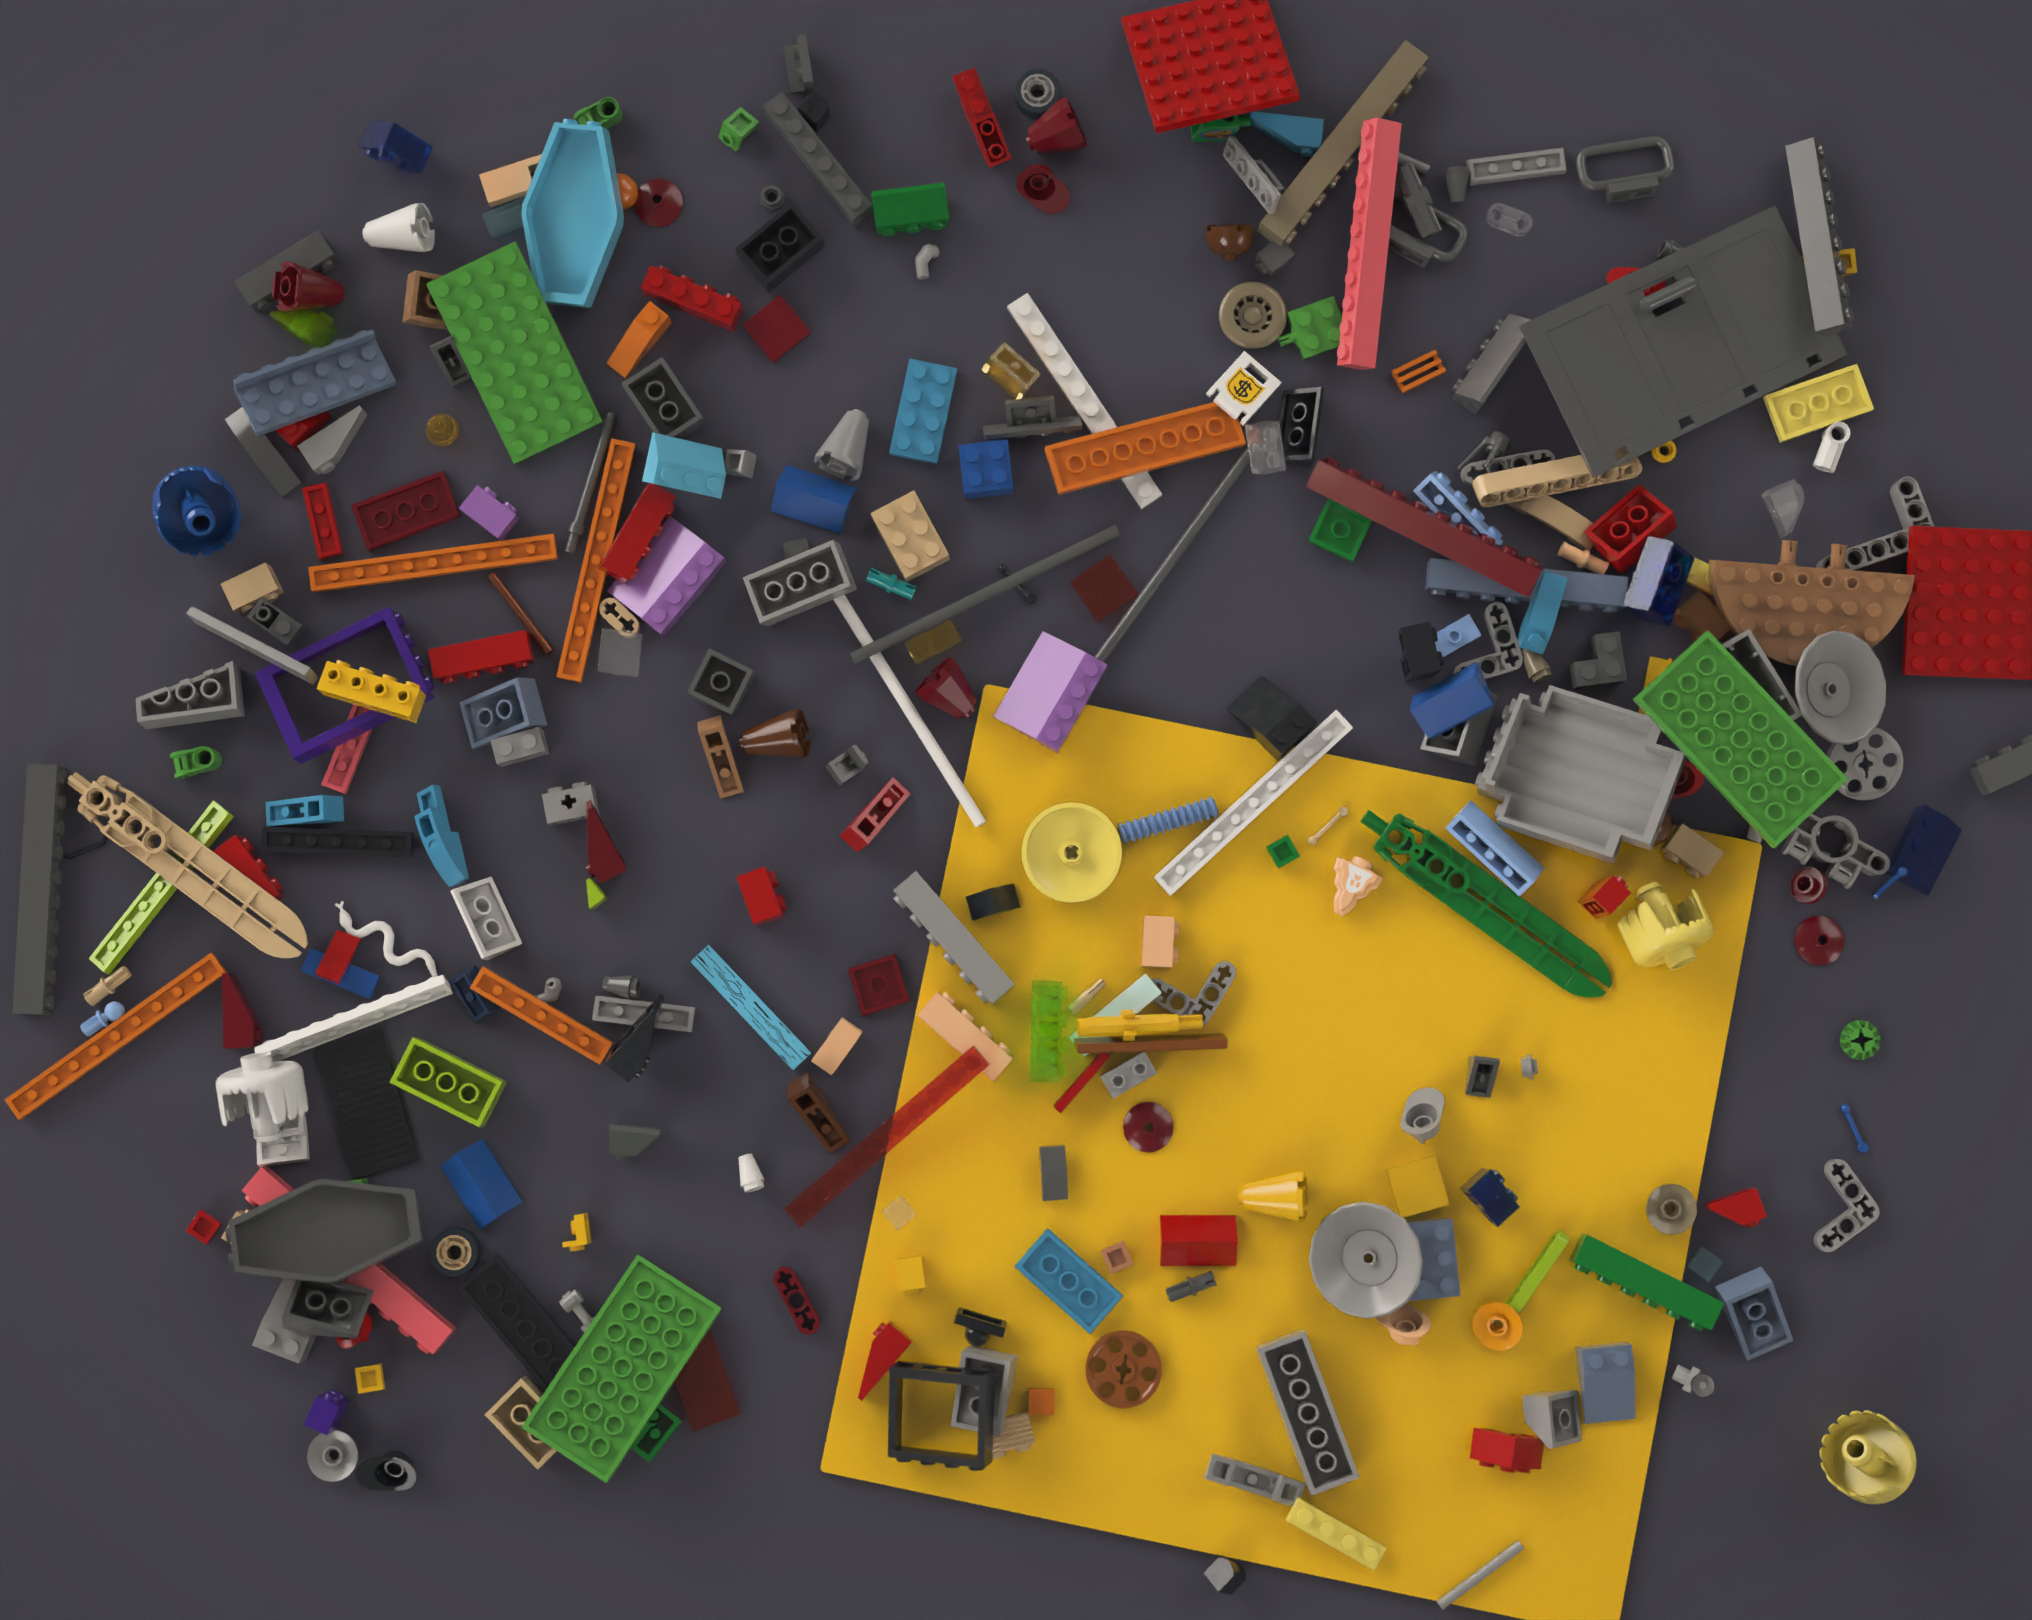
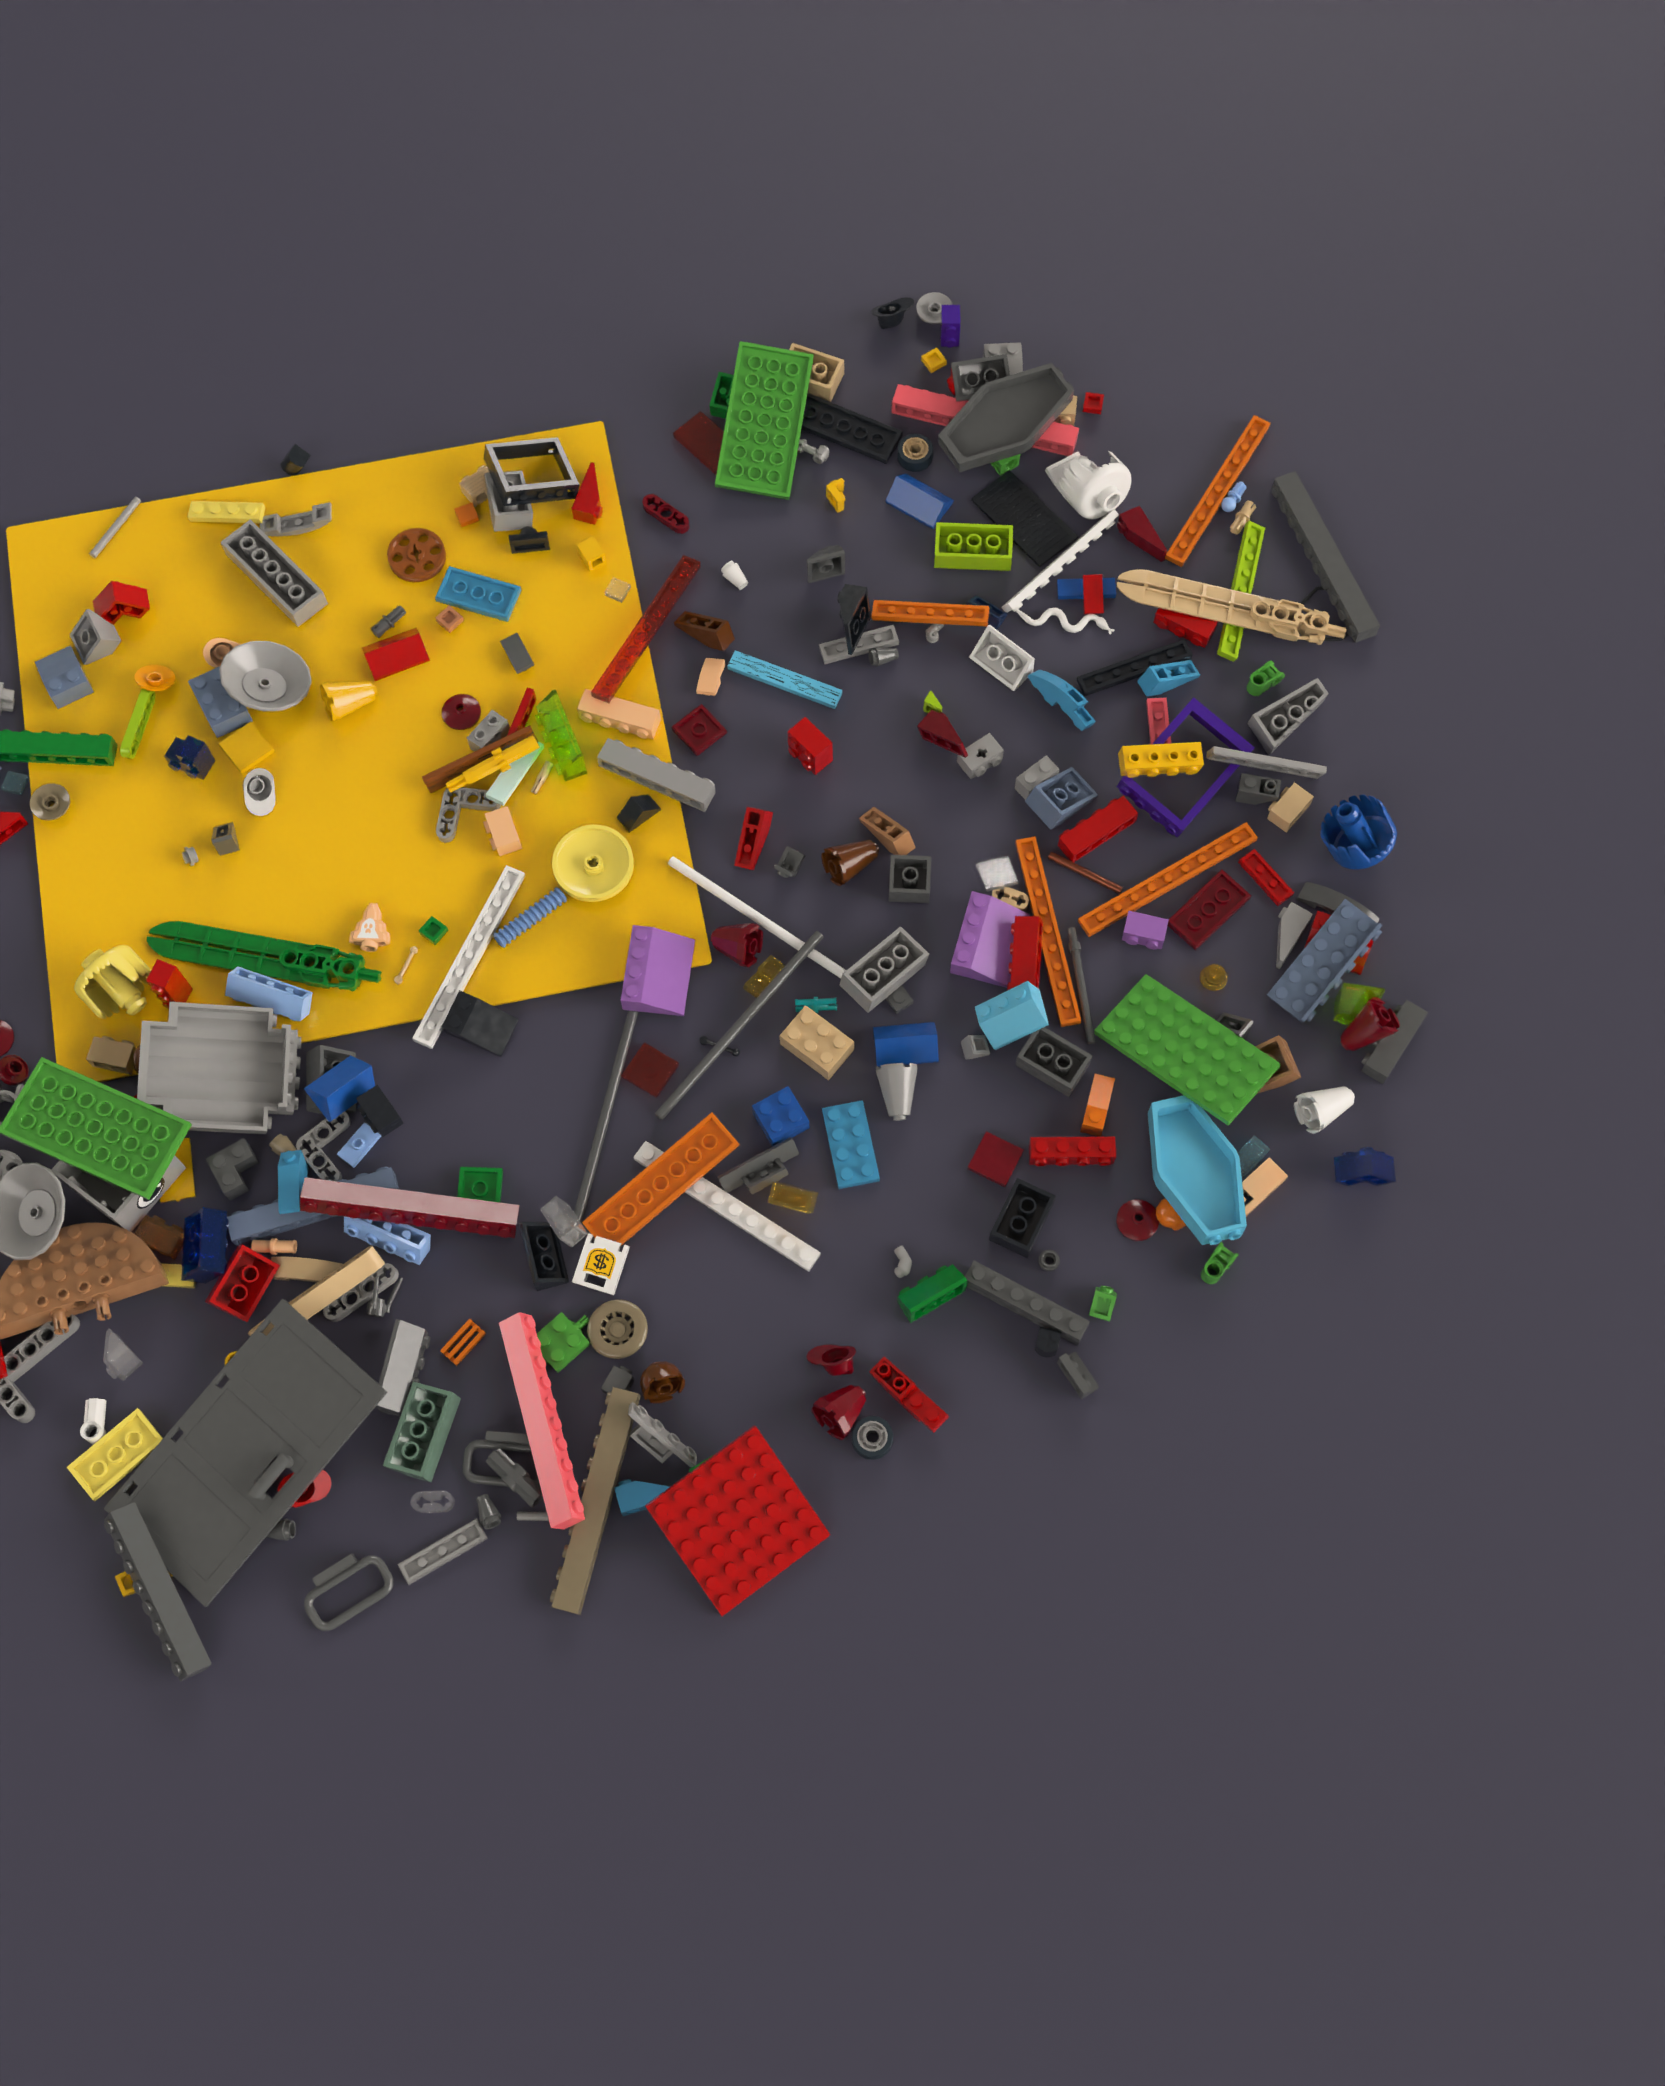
camera: 160 degrees right, 15 degrees down
none -> sand green slope [383,1382,461,1483]

